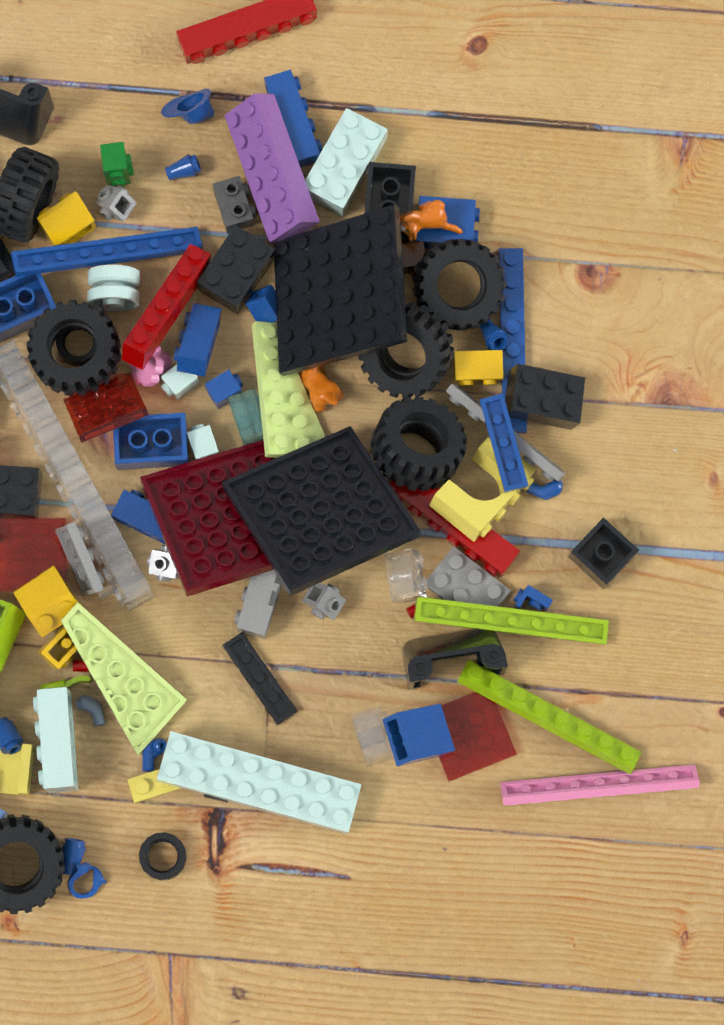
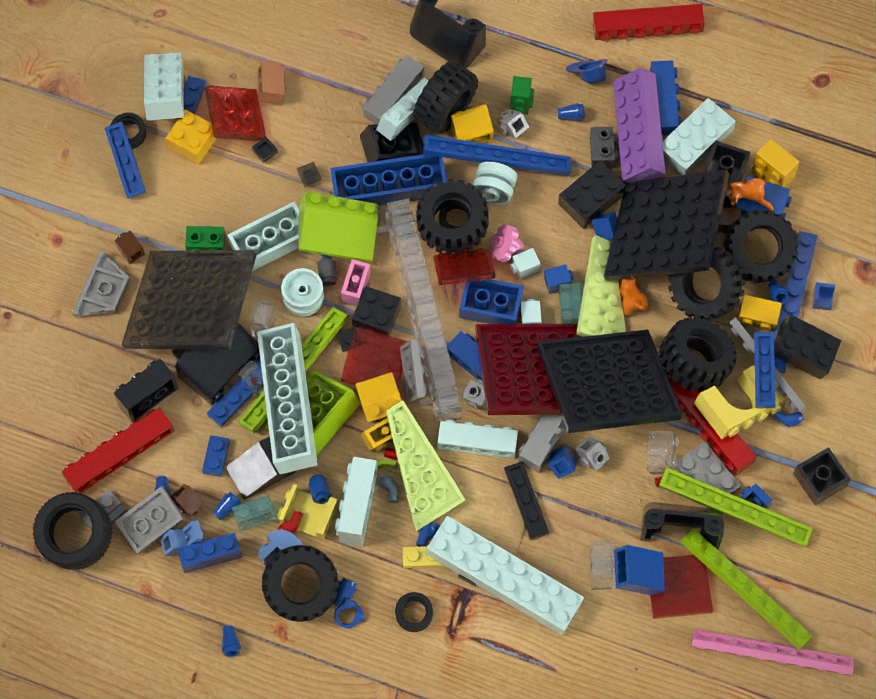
camera: 20 degrees right, 10 degrees down
red brick [121,244,211,370] -> none
blue brick [174,303,221,377] -> none
none -> light aqua brick [437,420,518,459]
none -> blue panel [548,444,578,479]
none -> yellow brick [752,139,799,188]
none -> blue panel [812,282,835,310]

